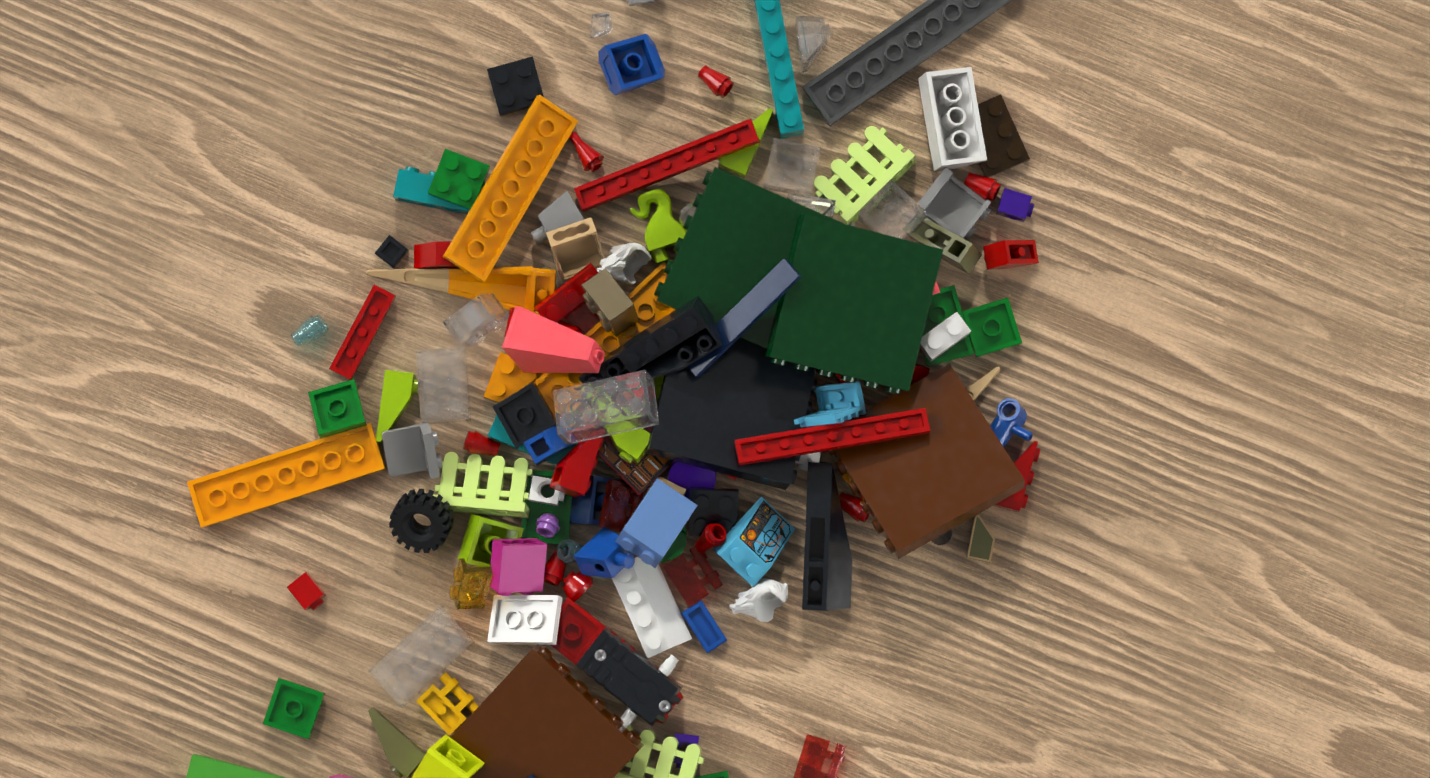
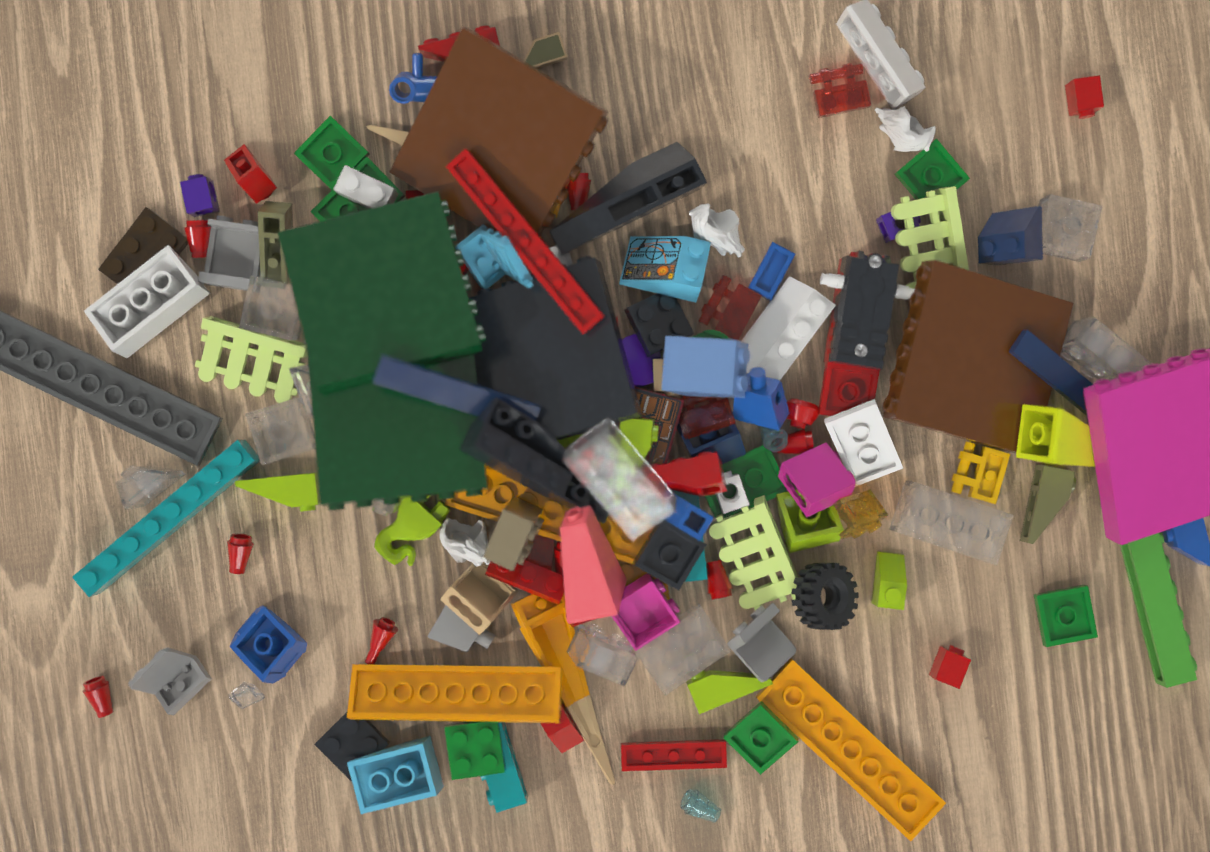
camera: 120 degrees left, 5 degrees up
black tile [375,235,409,269] -> none
medium lavender plate [536,513,560,538] -> none
red plate [574,118,760,212] -> none
red cone [695,523,727,553] -> none
none -> medium azure slope [347,736,444,814]
none -> dark pink piece [611,573,680,651]
none -> lime slope [871,551,907,610]

